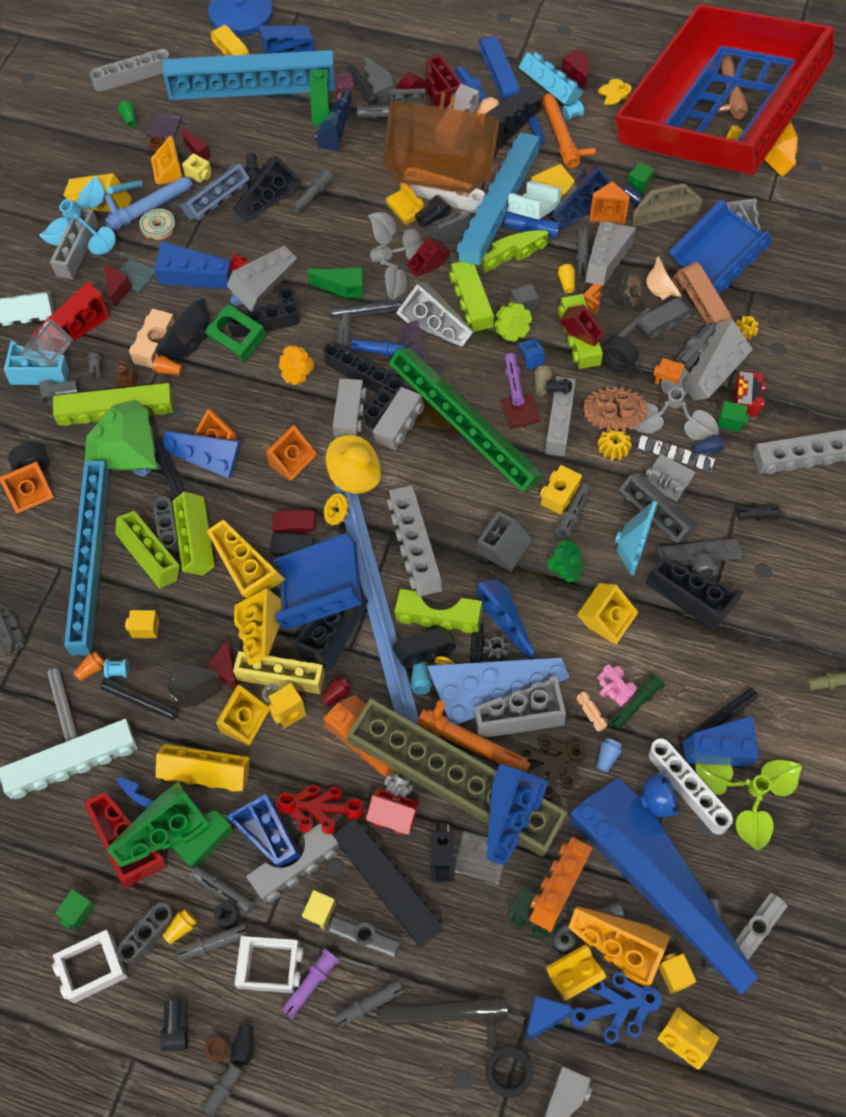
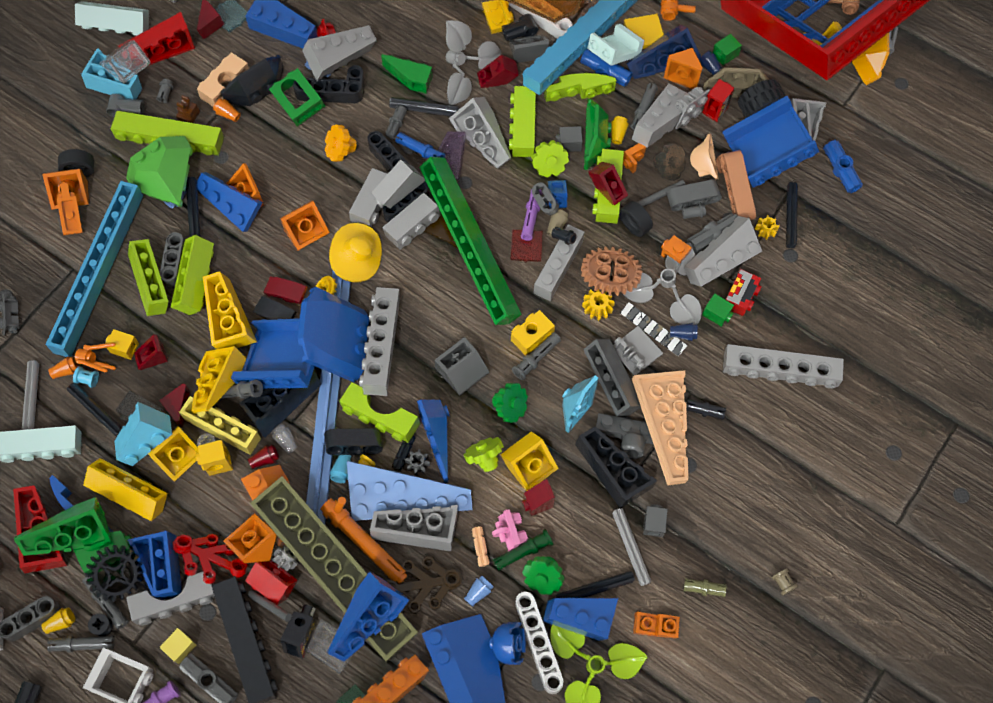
camera: 15 degrees right, 5 degrees up
none -> orange hinge [57,183,82,236]
none -> orange plant [75,343,116,373]
none -> black gear [85,544,143,602]
none -> medium azure wedge [114,402,172,466]
none -> dark red slope [134,334,168,370]
none -> dark grey pin [220,379,263,399]
none -> orange slope [223,513,276,563]
none -> dark grey bar [248,590,292,622]
none -> clear cone [271,423,298,454]
none -> blue wedge [297,287,369,382]
none -> light grey slope [371,160,425,208]
none -> lime plant [463,437,504,472]
none -> dark red slope [522,479,555,516]
none -> green plant [522,556,565,595]
none -> dark grey beam [532,183,559,215]
none -> green wedge [584,99,611,170]
none -> light grey axle [613,508,651,586]
none -> light nougat wing [632,370,688,485]
none -> orange slope [633,612,680,638]
none -> dark grey brick [643,505,667,537]
none -> light grey hinge [675,87,710,129]
none -> dark grey pin [682,204,706,219]
none -> red brick [702,79,734,122]
none -> black tyre [738,79,786,118]
none -> black axle [786,182,798,249]
none -> blue piece [823,140,863,193]

